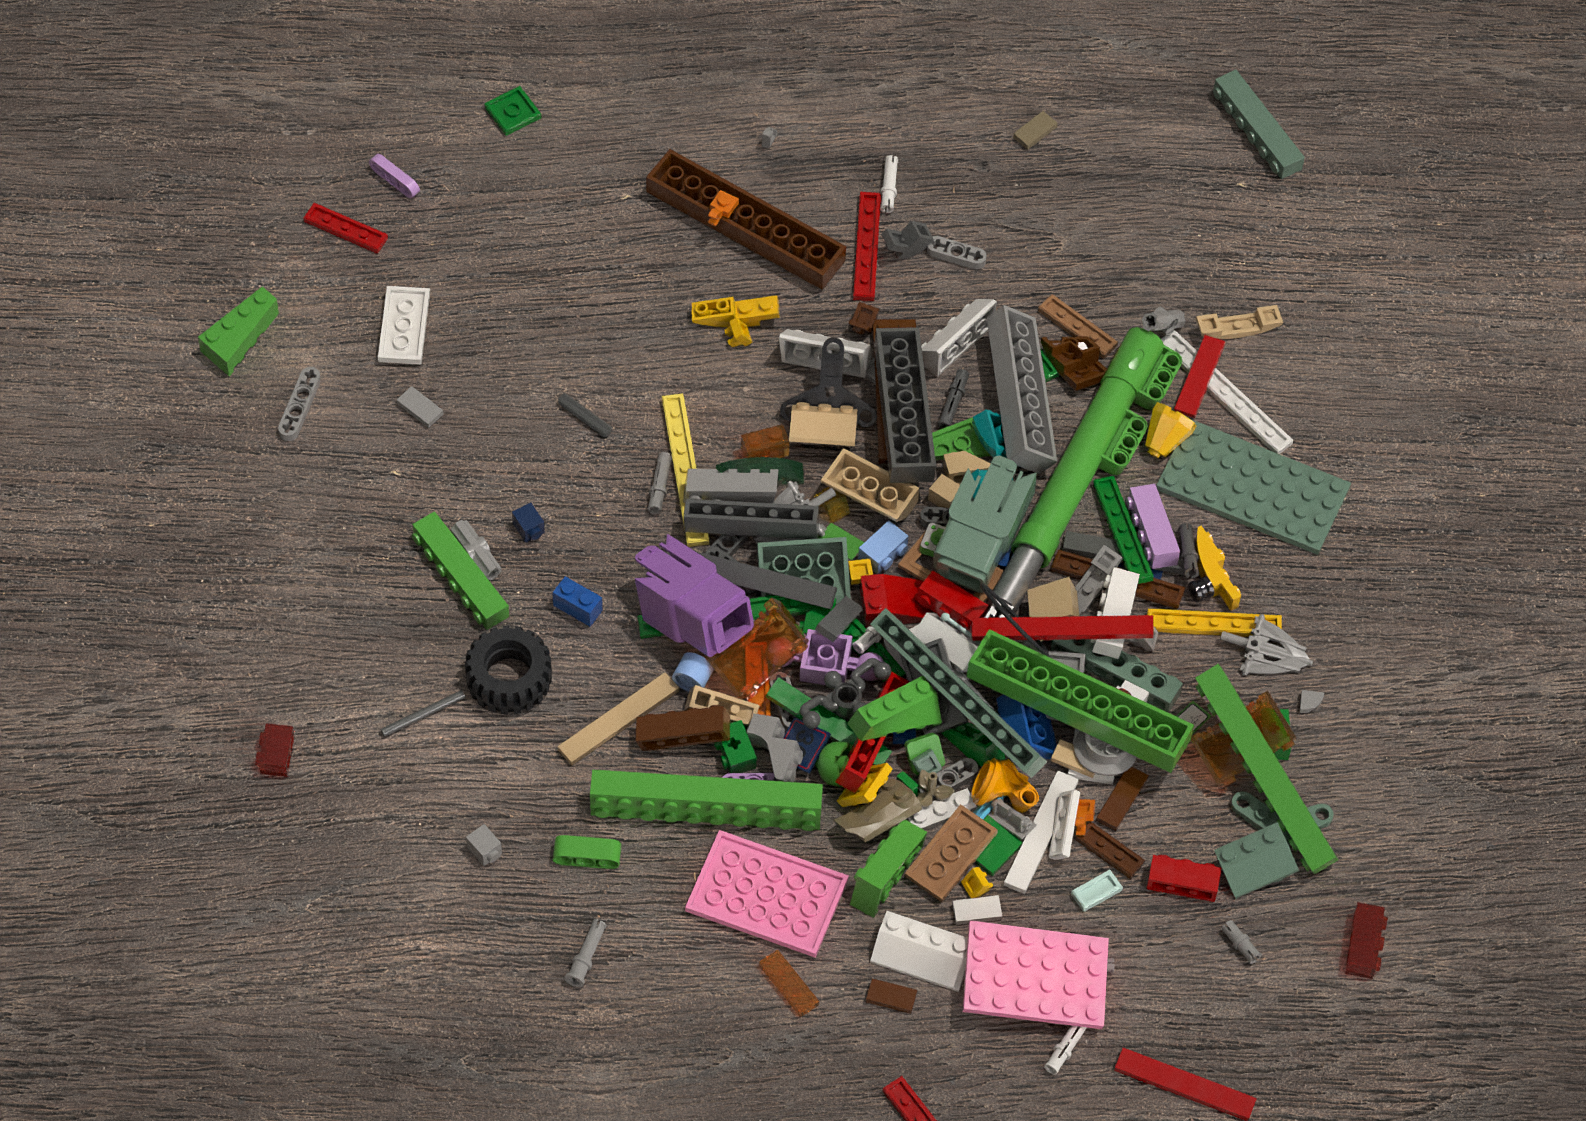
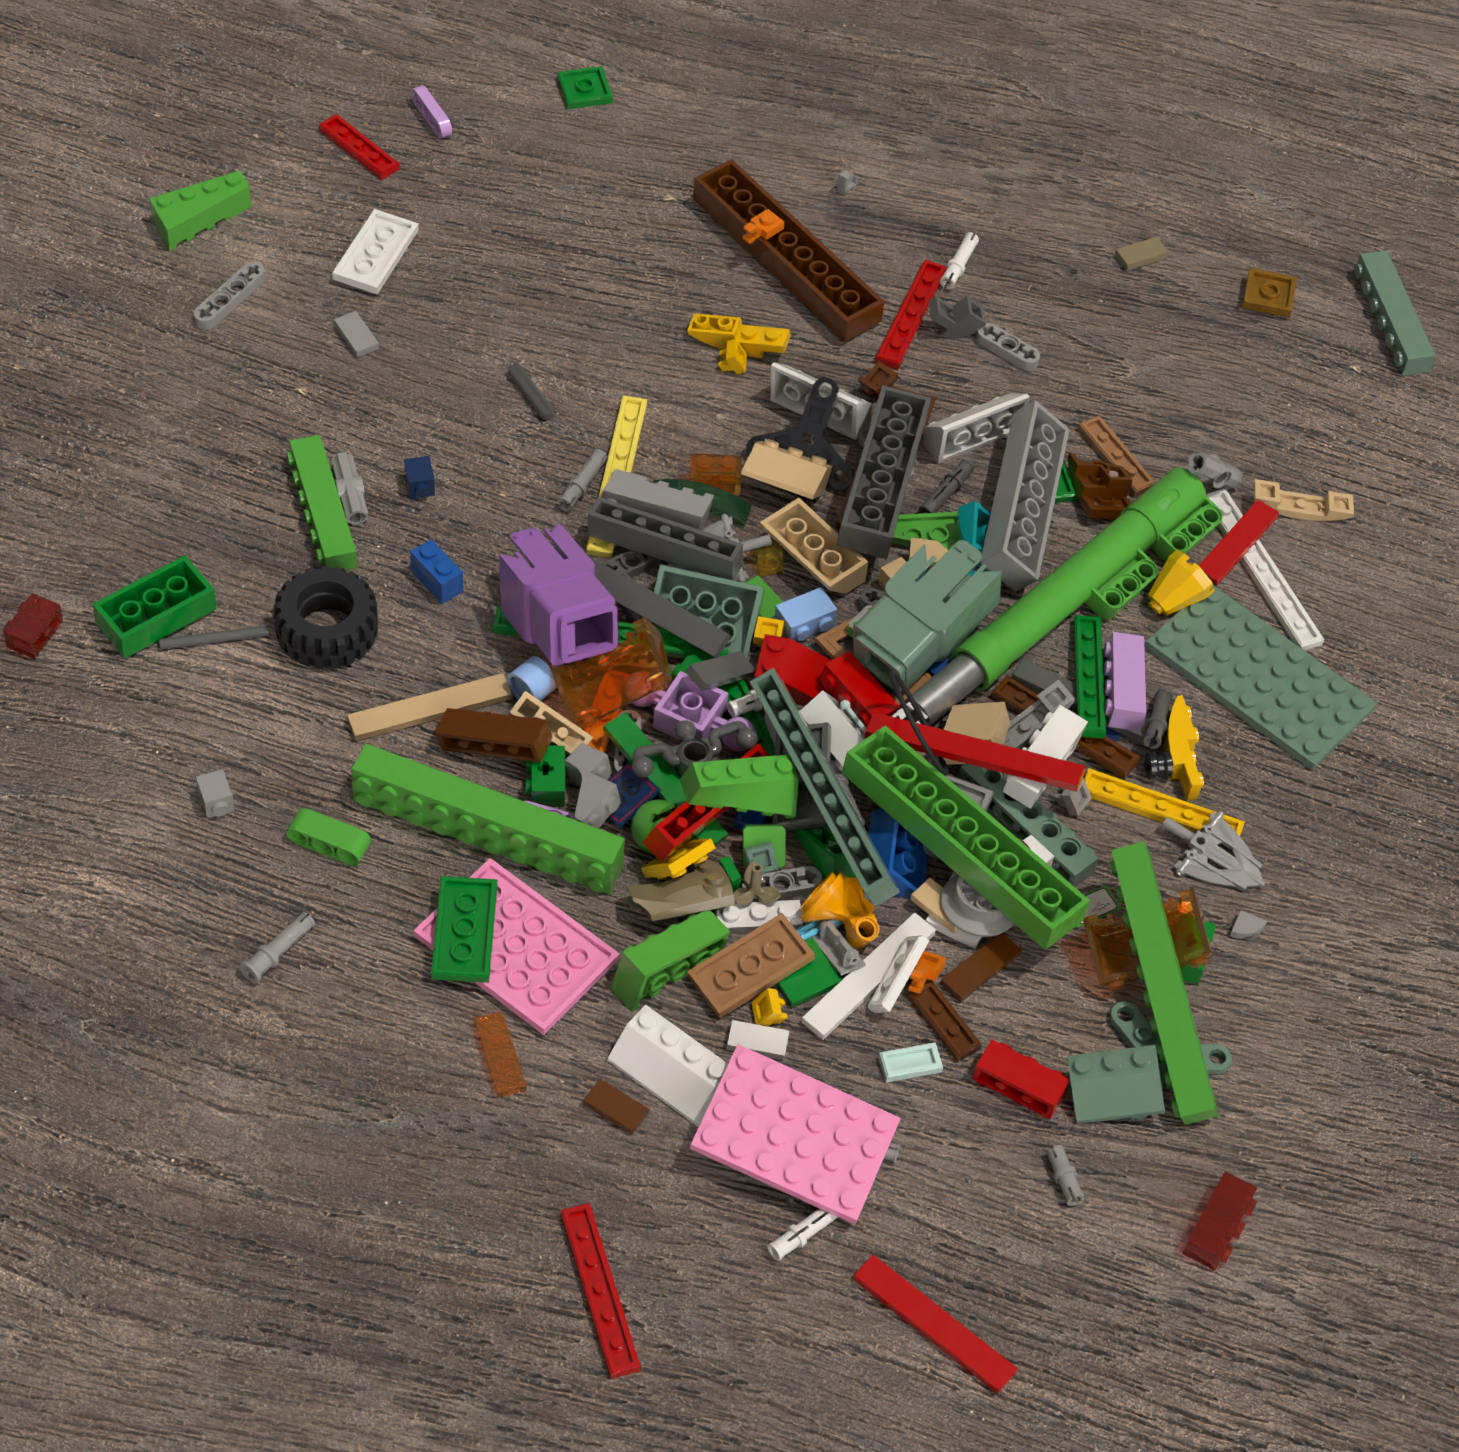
camera: 15 degrees right, 5 degrees down
none -> green brick [92,555,217,659]
none -> green tile [431,876,498,983]
none -> pearl gold plate [1242,268,1297,318]

